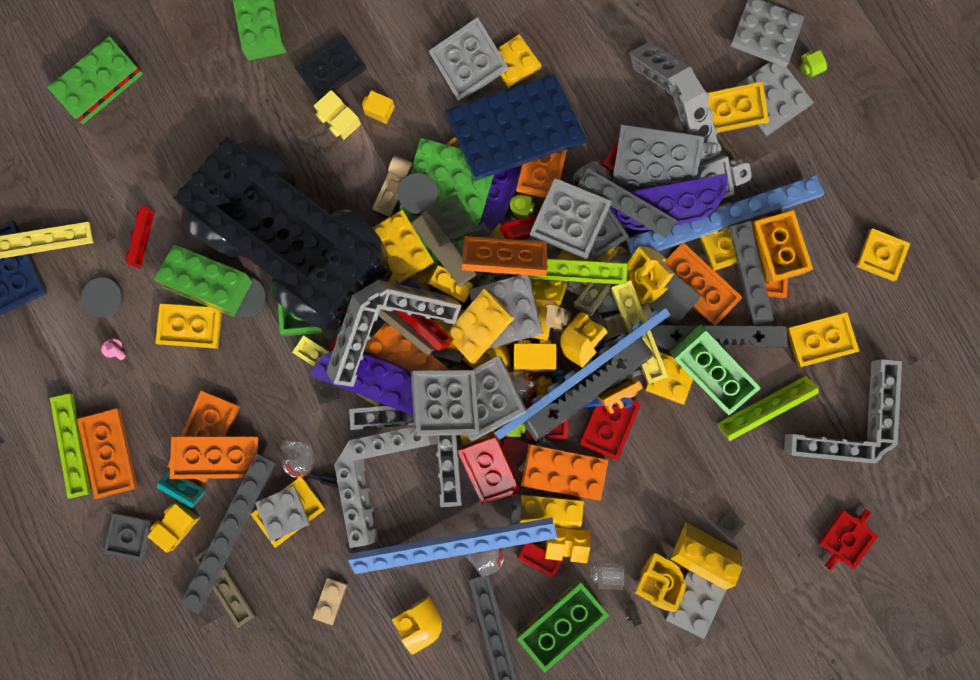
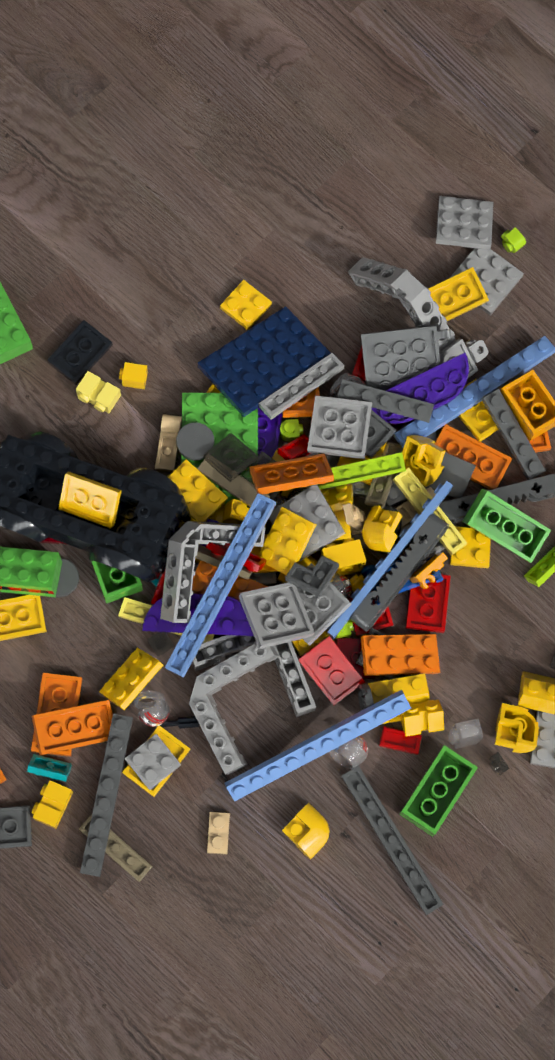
camera: 25 degrees left, 10 degrees down
light grey plate [429,17,509,102] -> none
none -> yellow plate [59,472,122,528]
none -> yellow plate [99,647,163,710]
none -> medium blue plate [165,493,276,678]
none -> light grey plate [259,353,344,420]
none -> dark grey tile [285,556,339,598]

